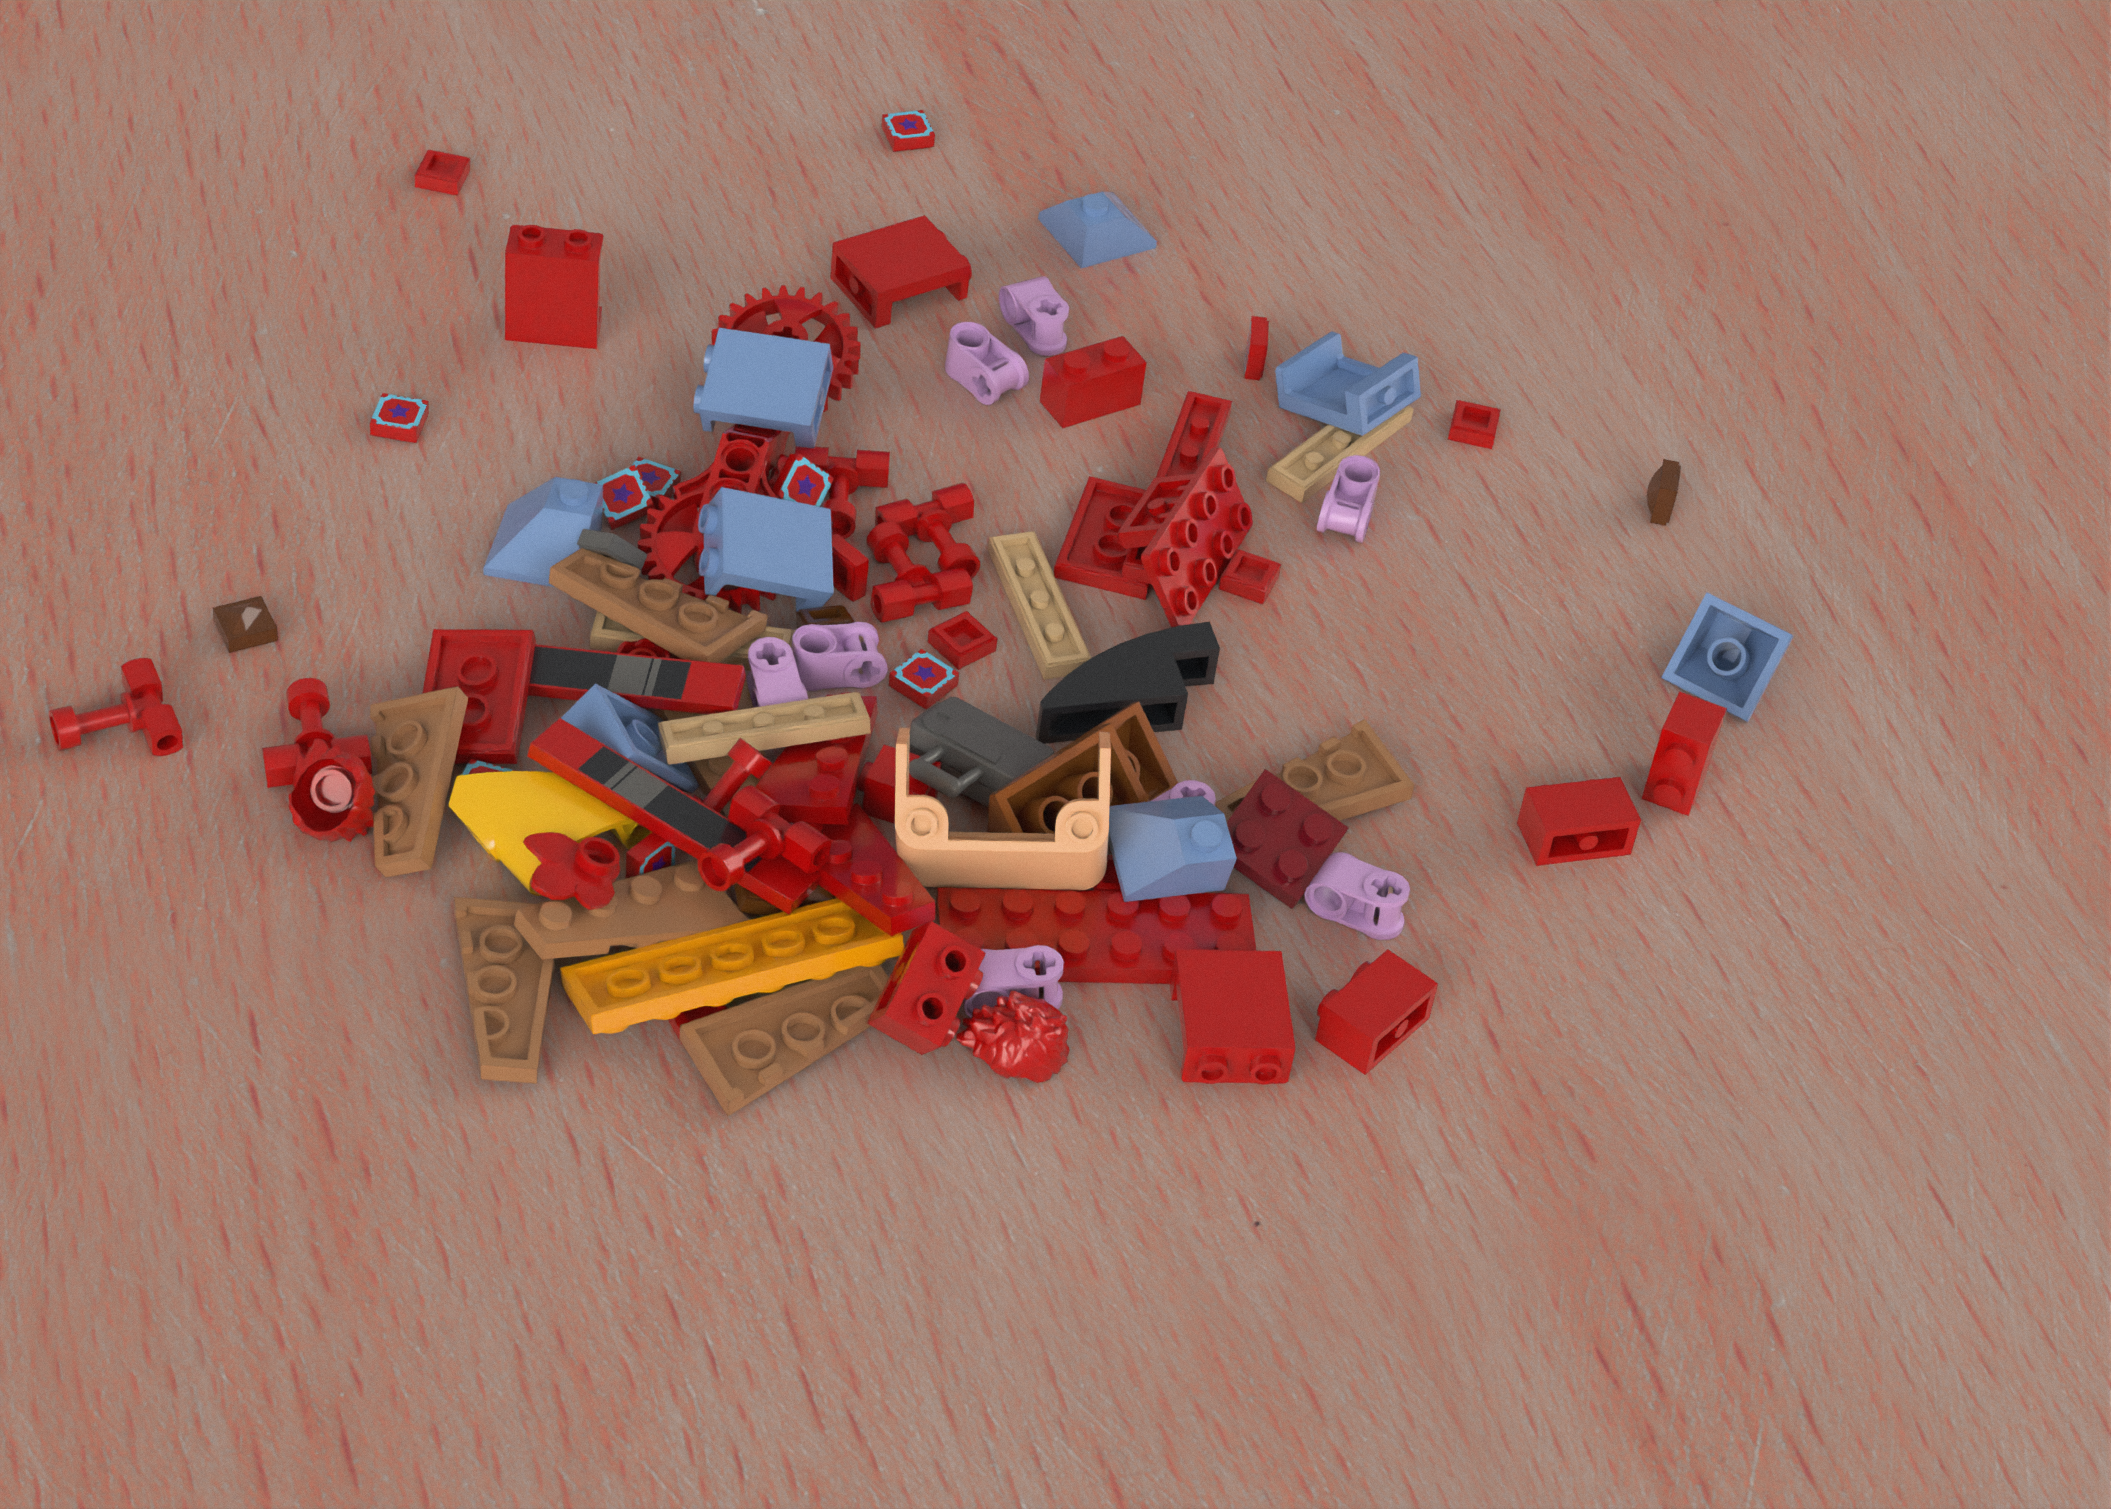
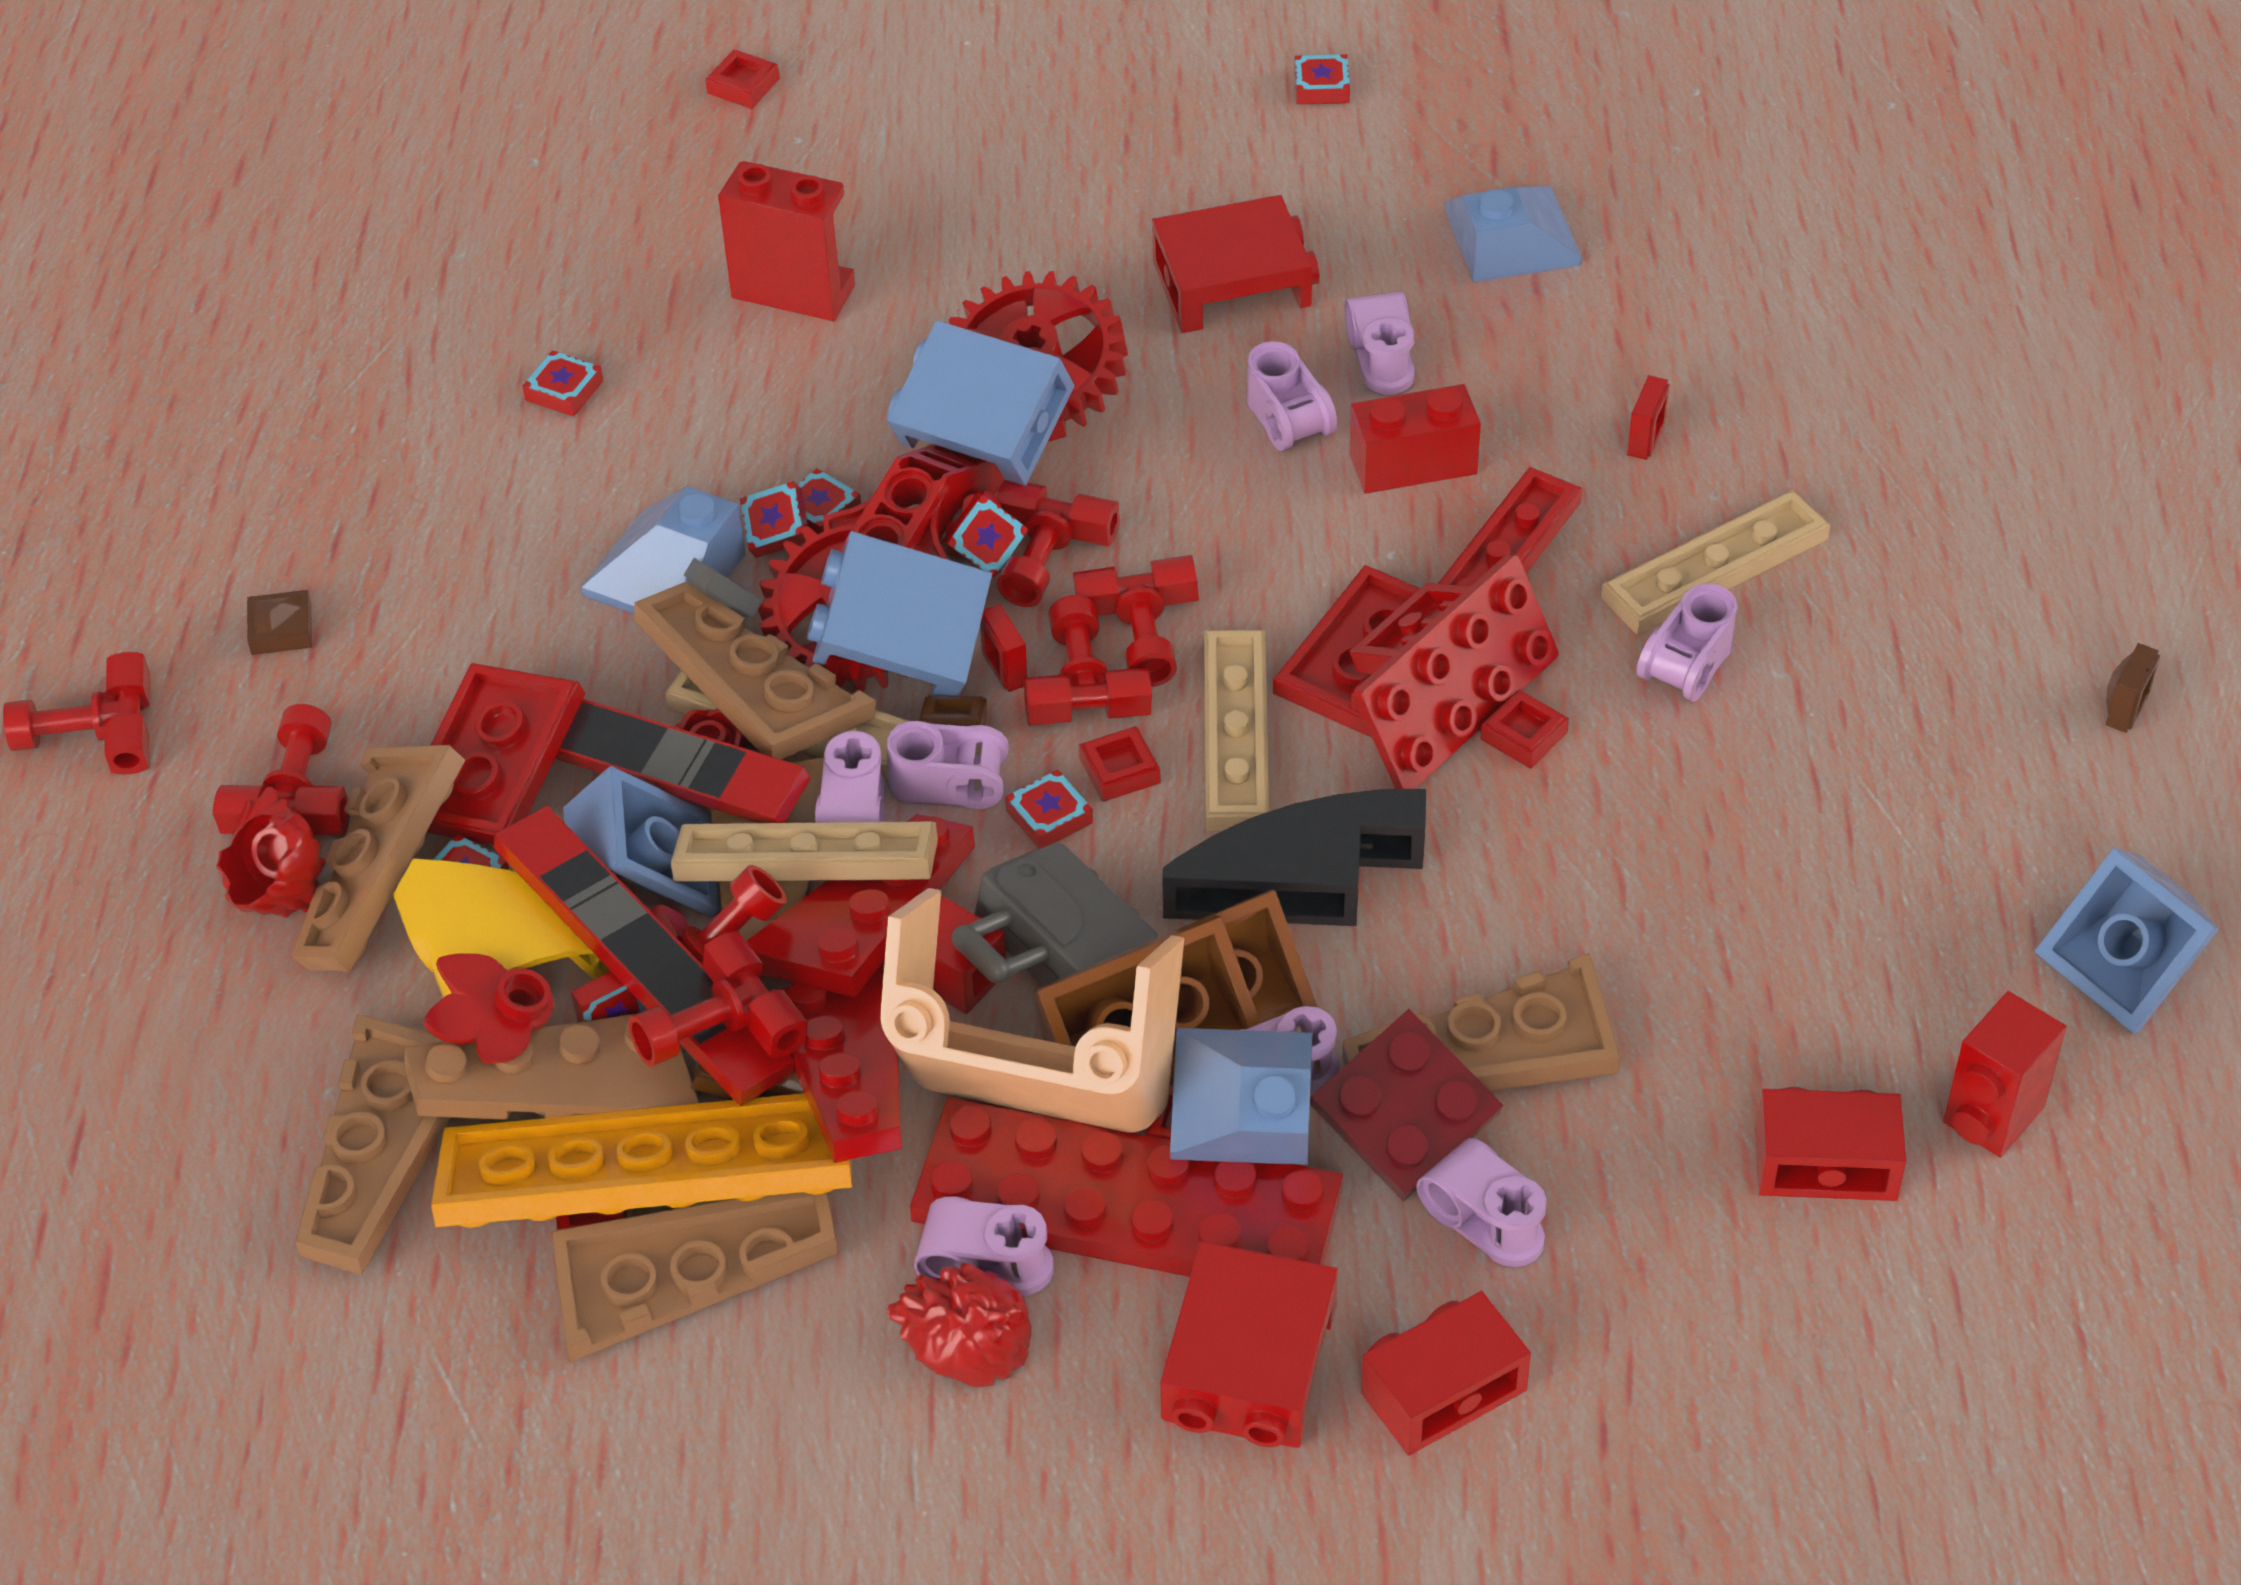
camera: 25 degrees right, 5 degrees up
red brick [867,921,986,1055] -> none
medium blue panel [1275,331,1421,436] -> none
red tile [1448,400,1501,449] -> none

